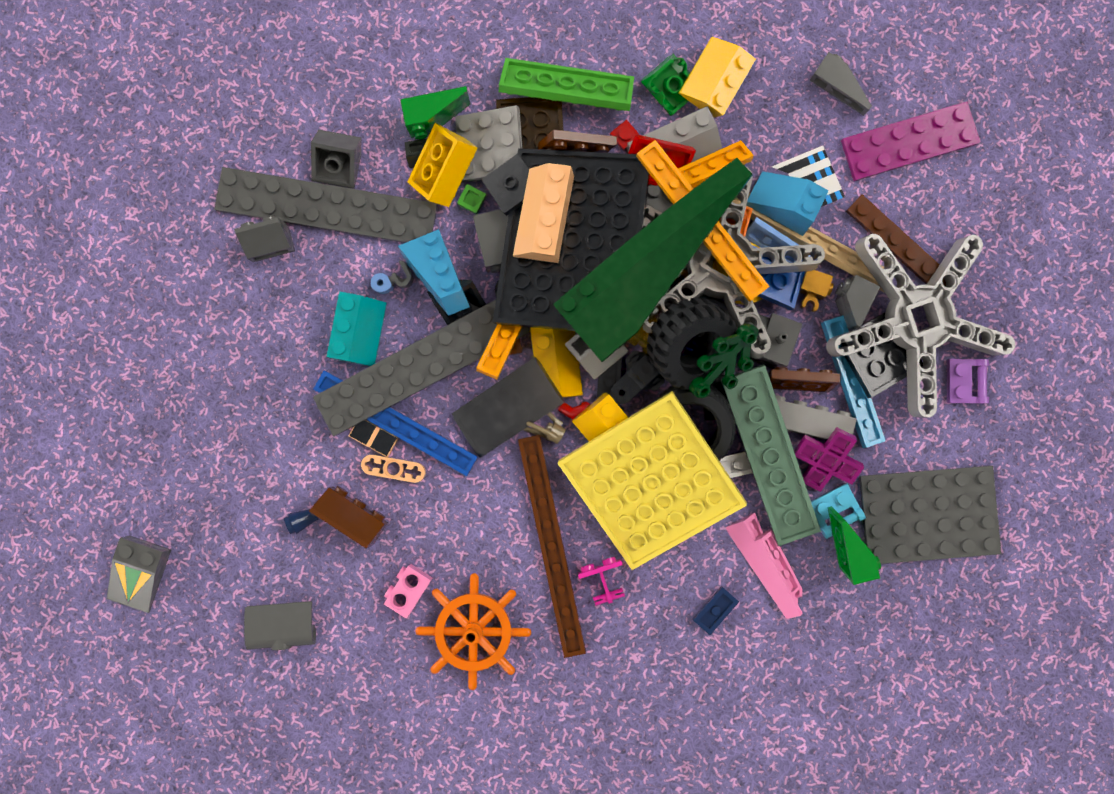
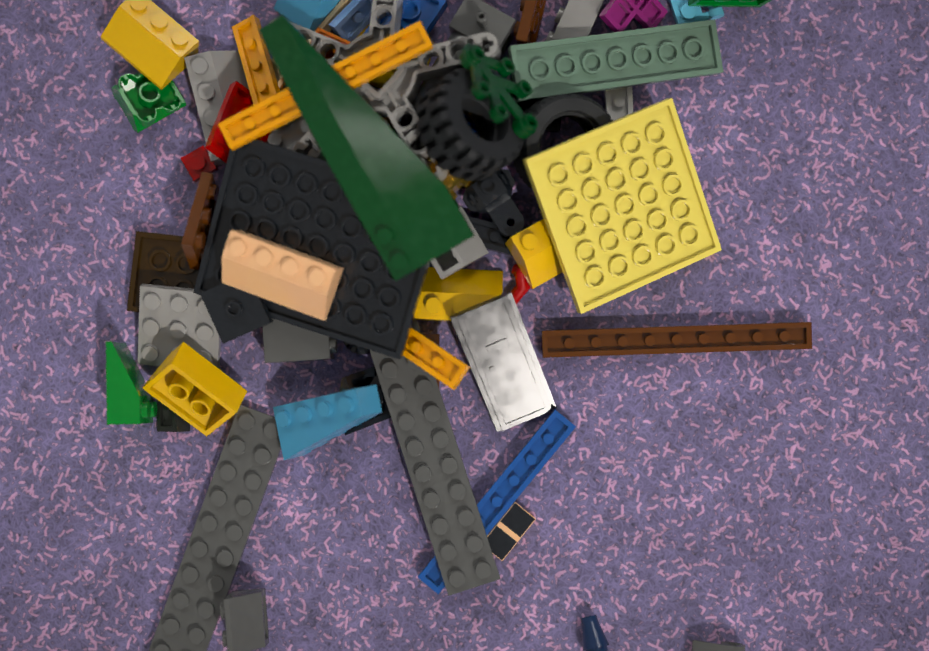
camera: 75 degrees left, 0 degrees up
reddish brown slope [309,486,388,549] -> none
dark grey slope [311,129,362,188] -> none
teal slope [326,291,387,366] -> none
light nougat beam [361,455,426,483] -> none
leg [371,261,414,294] -> none
bright pink brick [384,564,433,618] -> none
orange piece [415,573,531,690] -> none
bright green plate [457,184,487,215] -> none
bright green plate [499,58,634,111] -> none
dark tan plant [524,412,566,444] -> none
dark pink plate [578,557,625,606] -> none
dark blue plate [692,586,739,635] -> none
bright pink wedge [726,512,802,619] -> none

